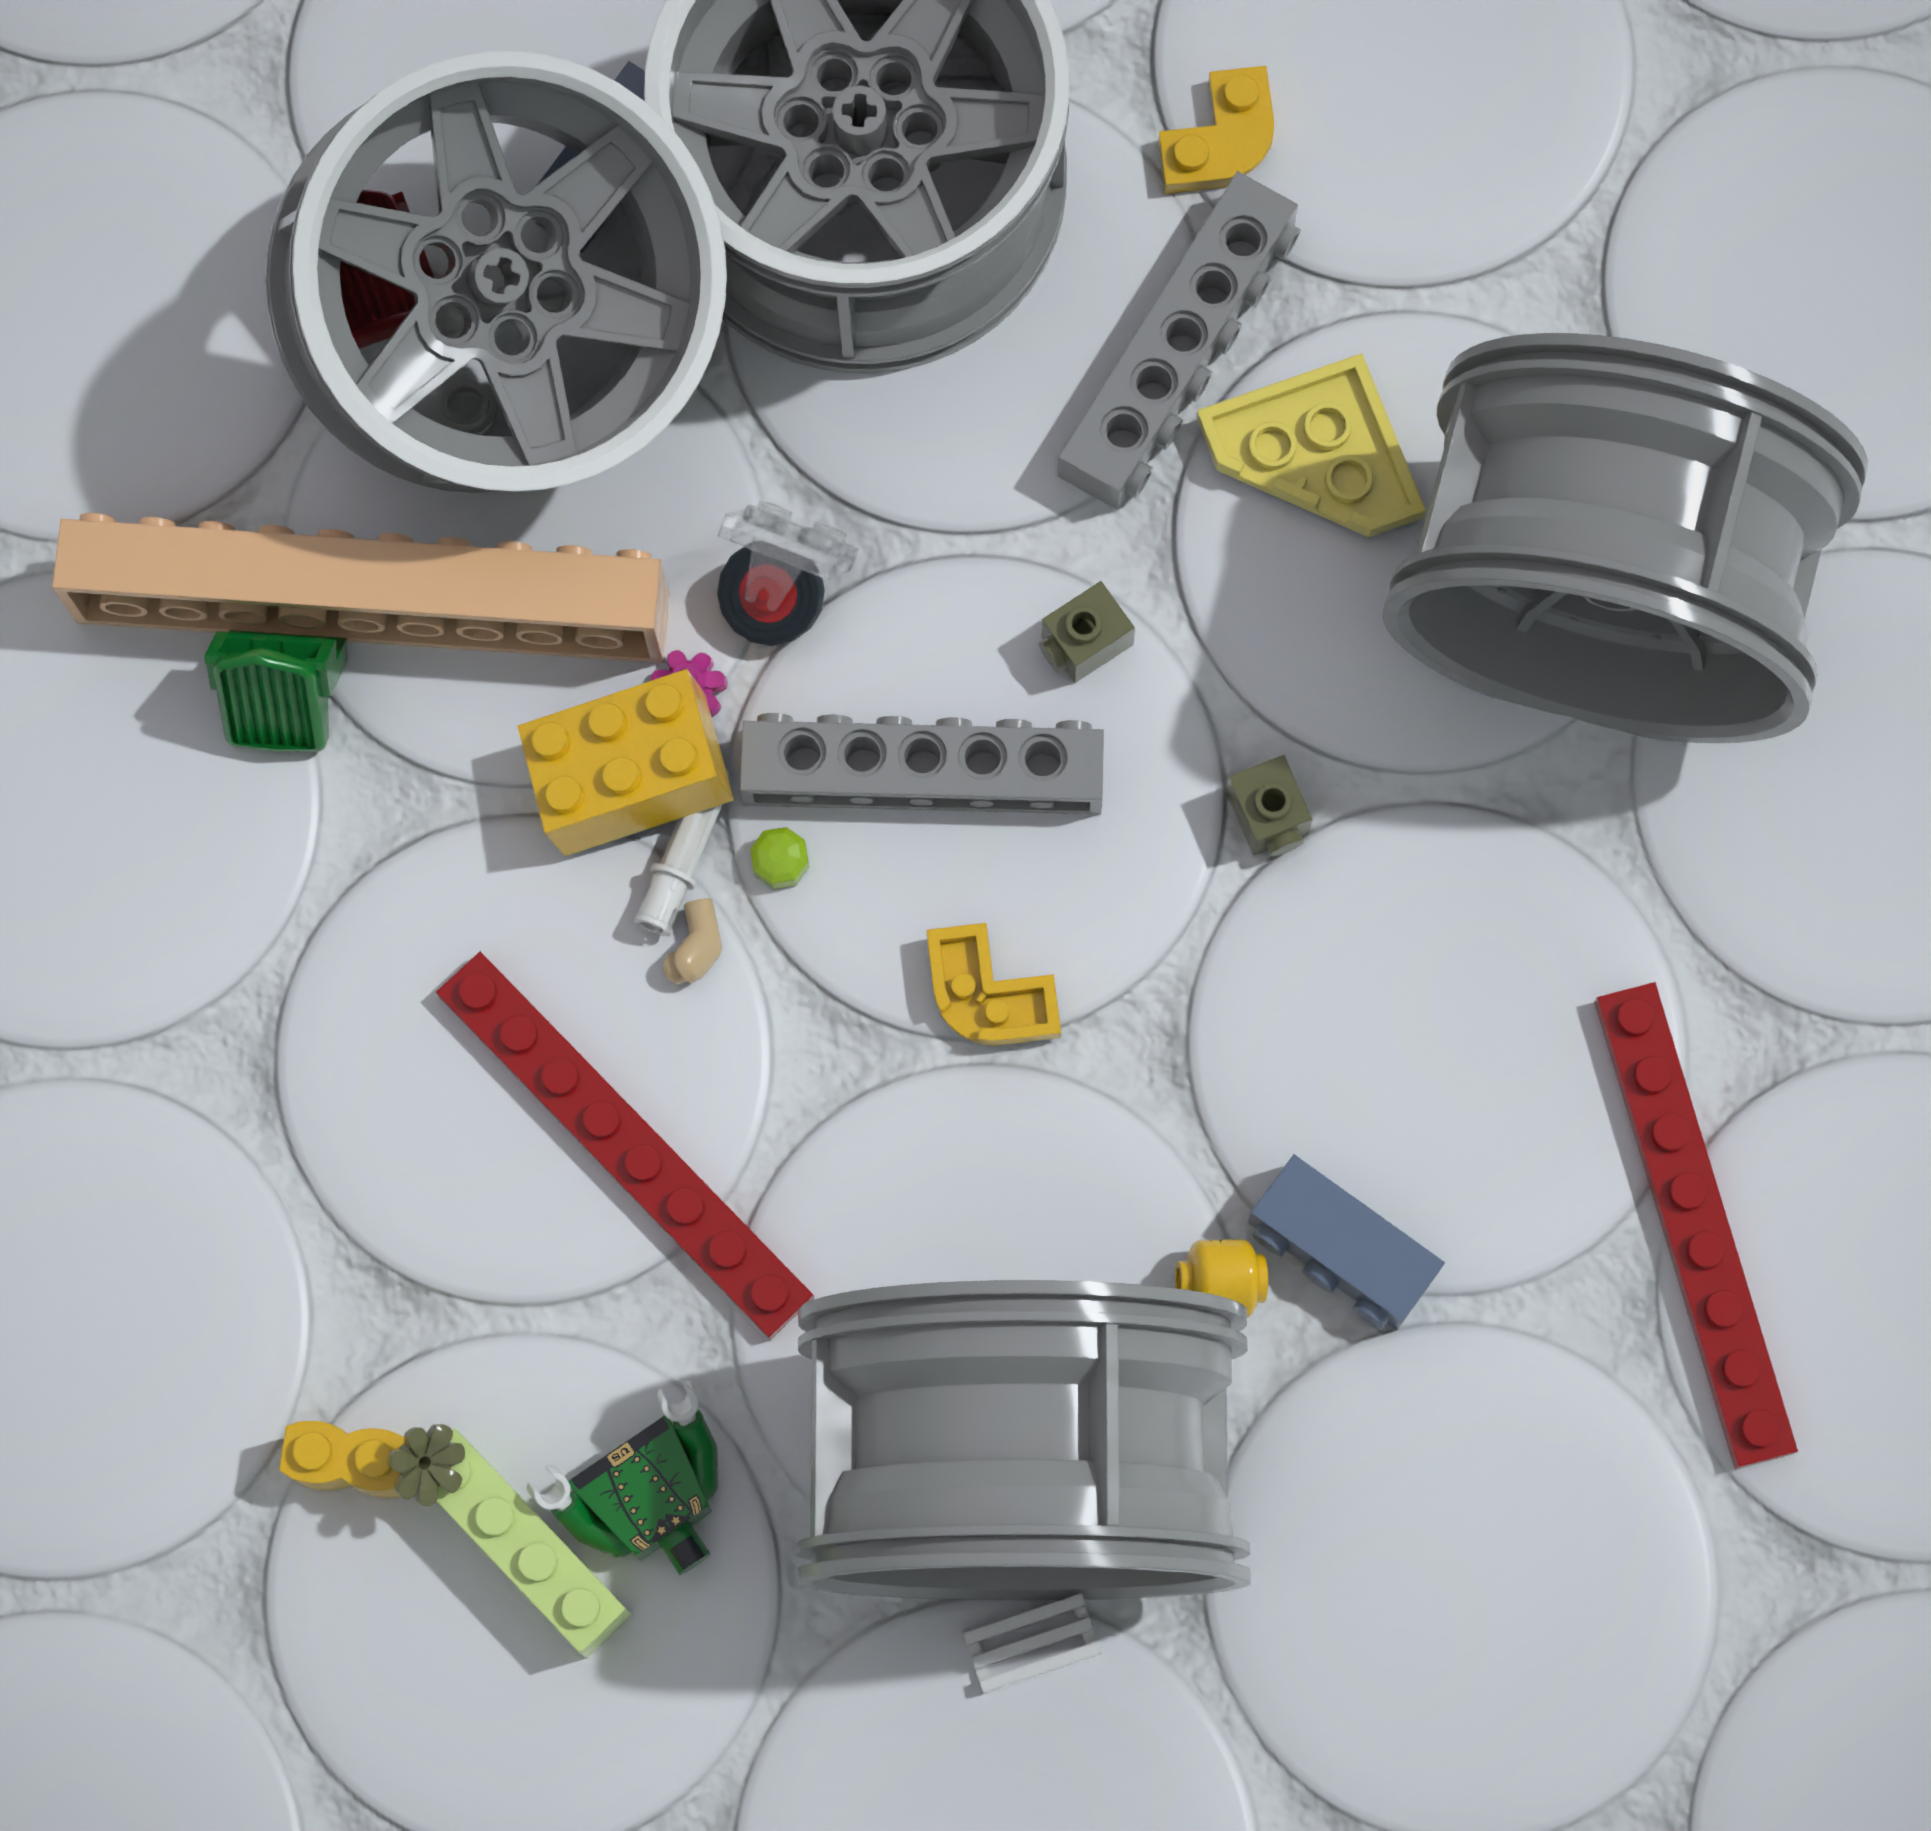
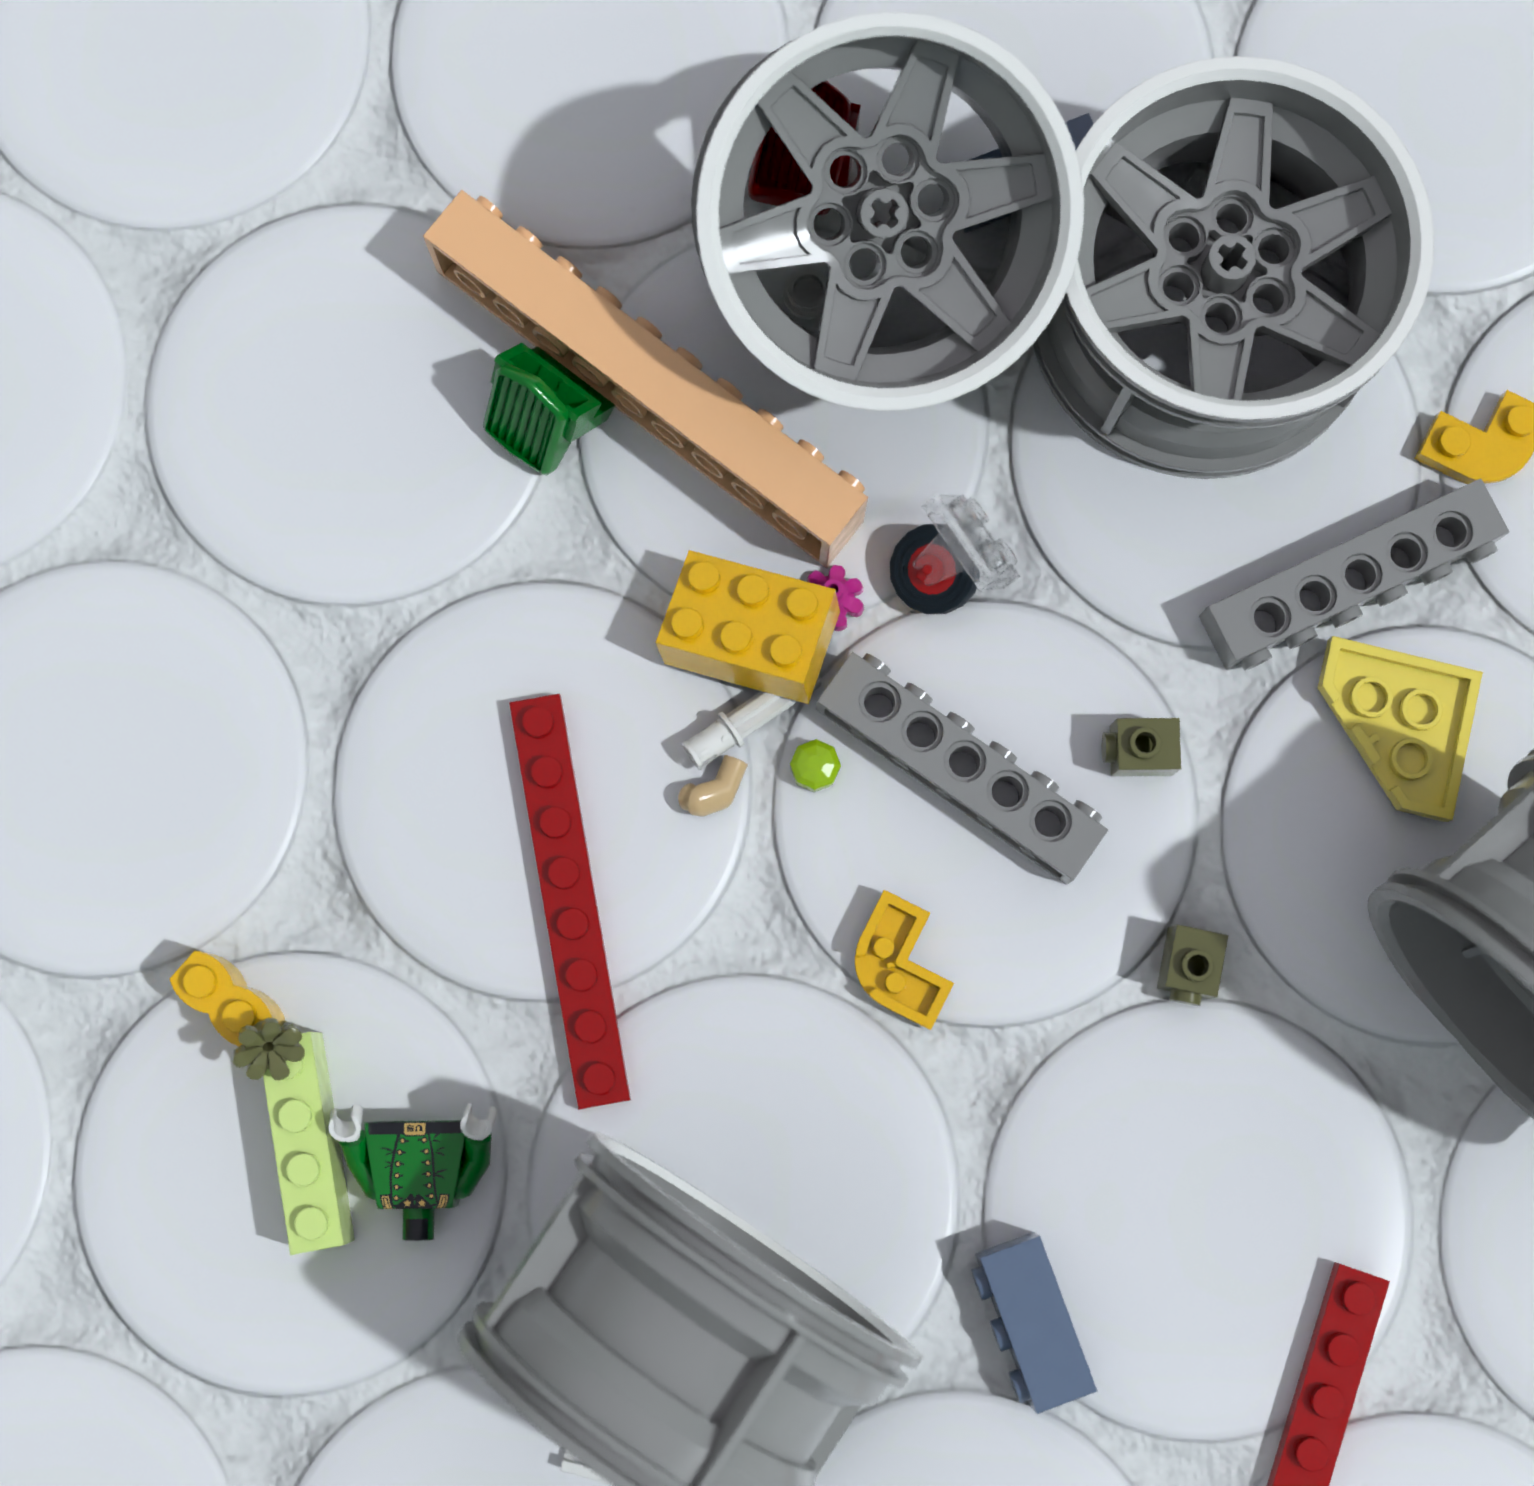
camera: 30 degrees right, 5 degrees up
yellow head [1175,1239,1268,1318] -> none

